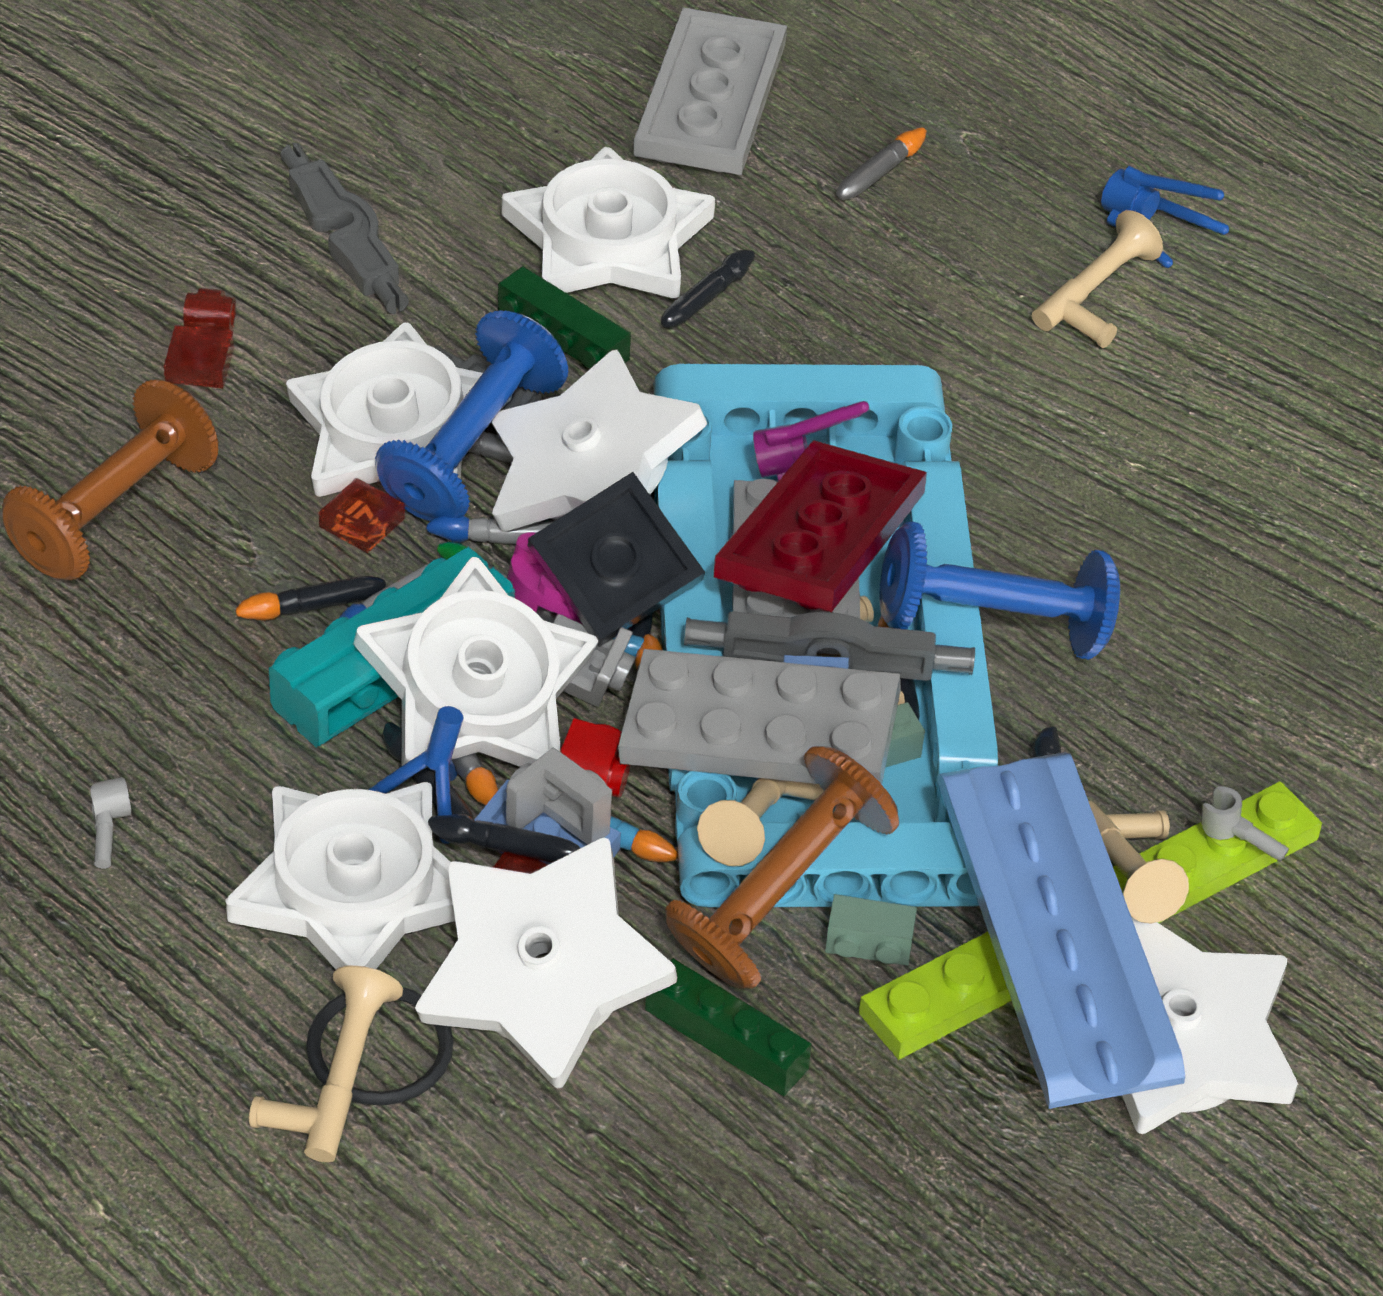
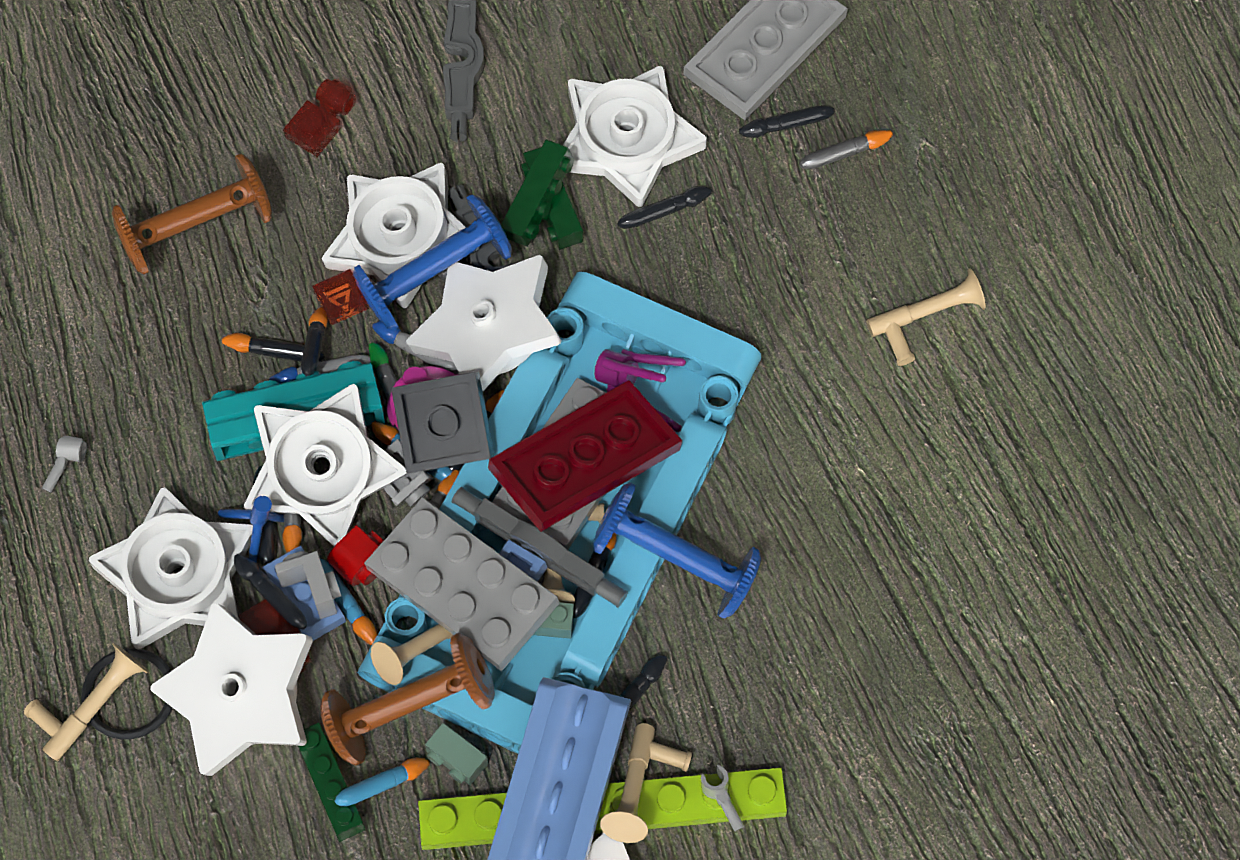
camera: 30 degrees right, 20 degrees up
blue plant [1101,166,1229,268] -> none
none -> black piece [301,307,327,376]
none -> dark azure piece [335,757,430,806]
none -> dark green piece [501,139,574,247]
none -> black piece [739,105,835,138]

